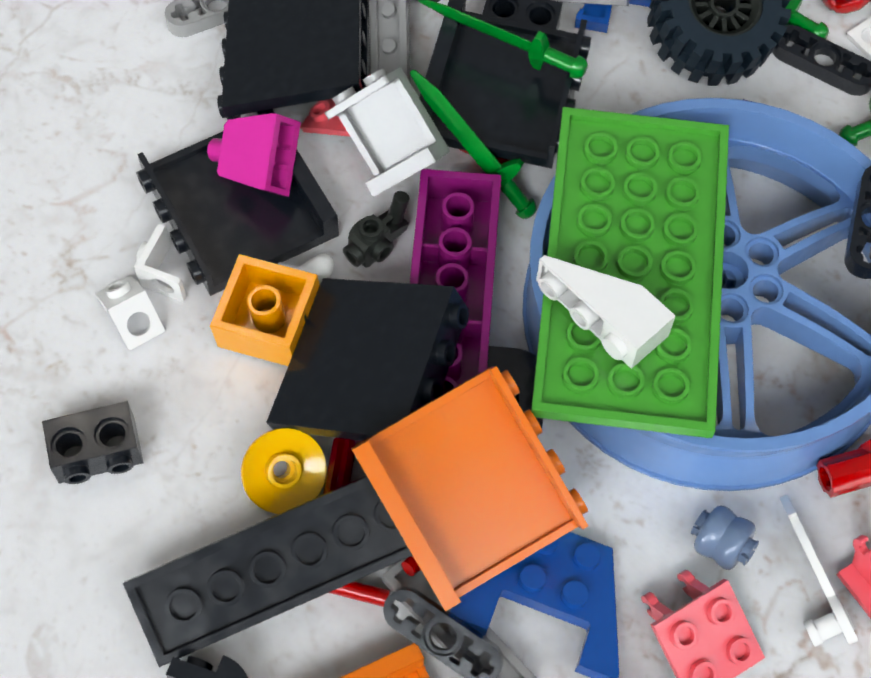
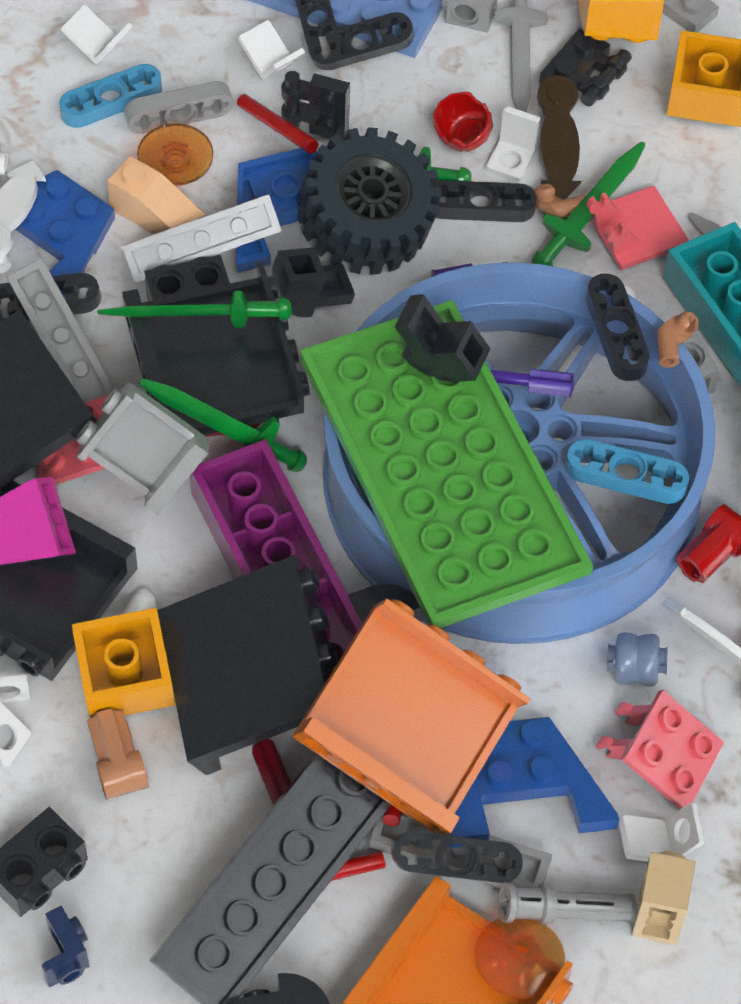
camera: 30 degrees left, 5 degrees down
yellow dish [241,428,327,514] -> none
pearl dark grey piece [343,191,410,268] -> none
white slope [536,255,675,369] -> none
none -> dark blue bracket [41,905,89,987]
none -> nougat piece [87,708,149,800]
none -> black brick [272,247,355,317]
none -> black brick [395,294,491,382]
none -> dark purple axle [490,368,575,398]
none -> dark azure beam [566,439,689,504]

